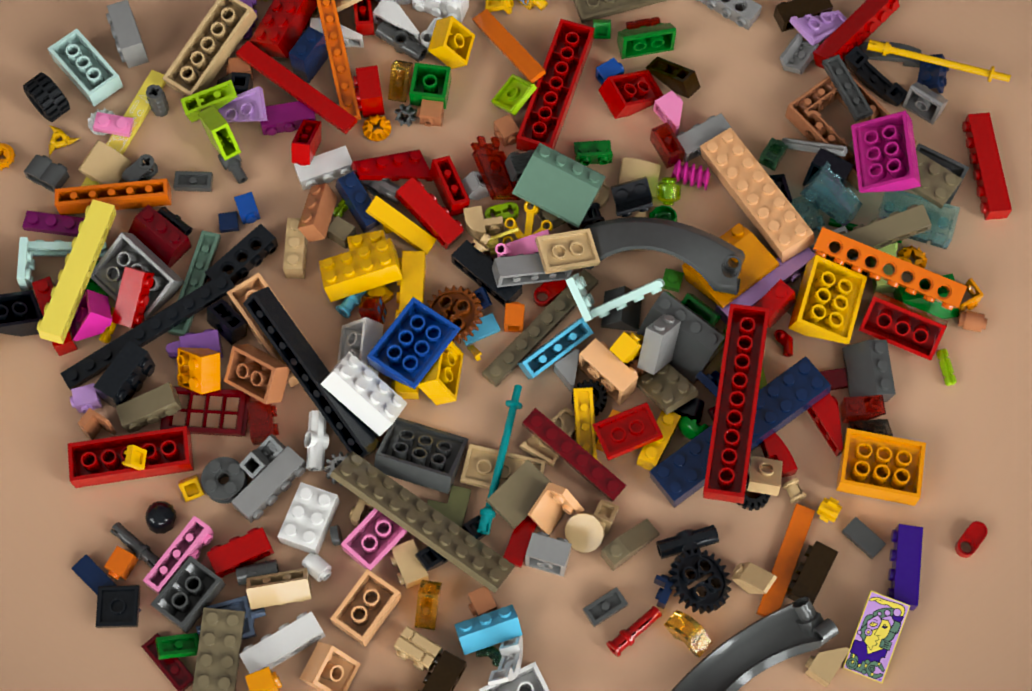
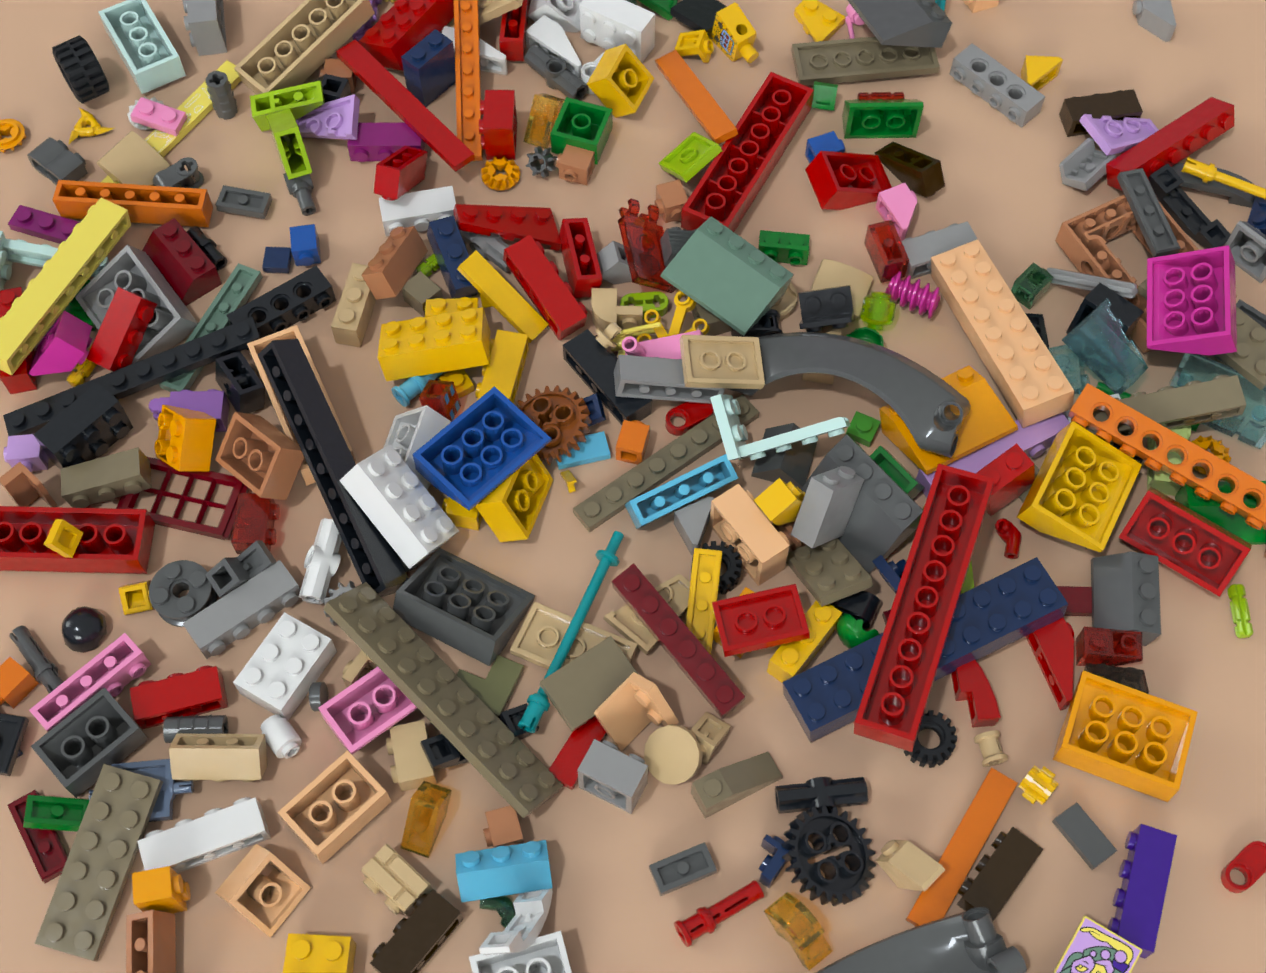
camera: 10 degrees right, 5 degrees down
tan piece [746,456,783,496] -> none

